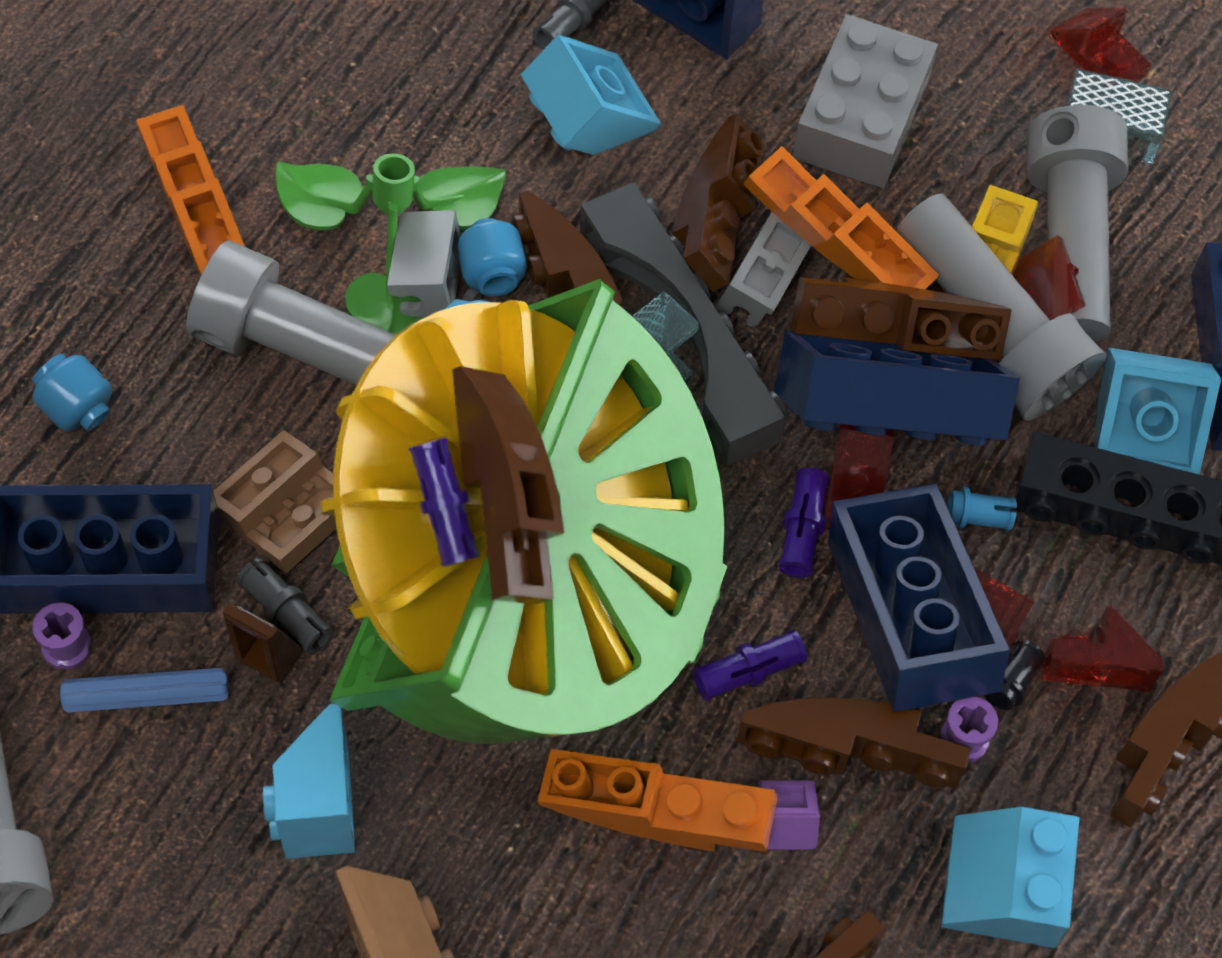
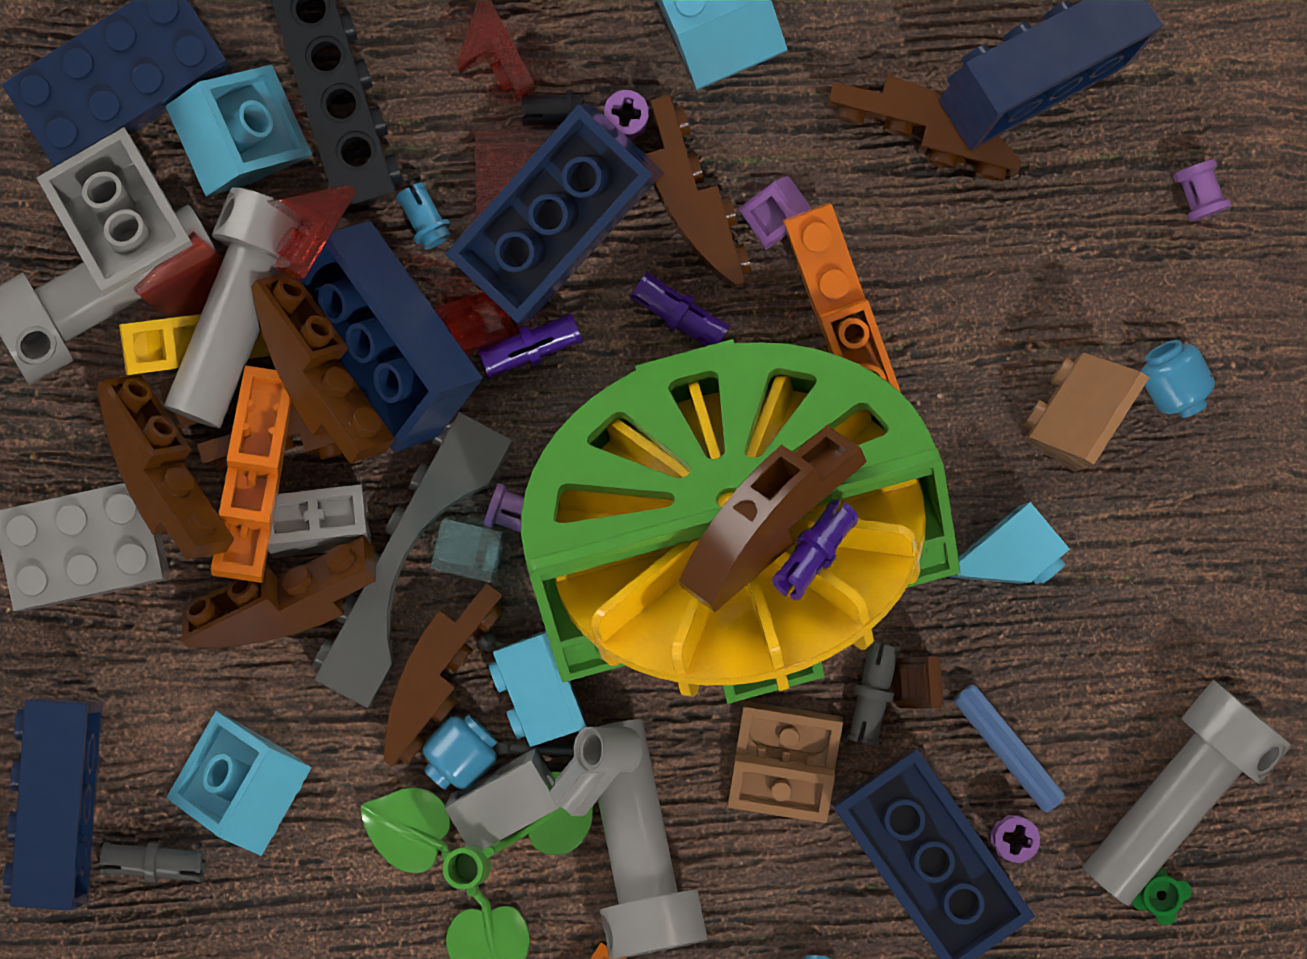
camera: 125 degrees left, 25 degrees up
none -> light grey slope [37,127,193,296]
none -> reddish brown slope [97,375,235,560]
none -> clear red slope [267,185,357,278]
none -> light grey piece [549,727,643,816]

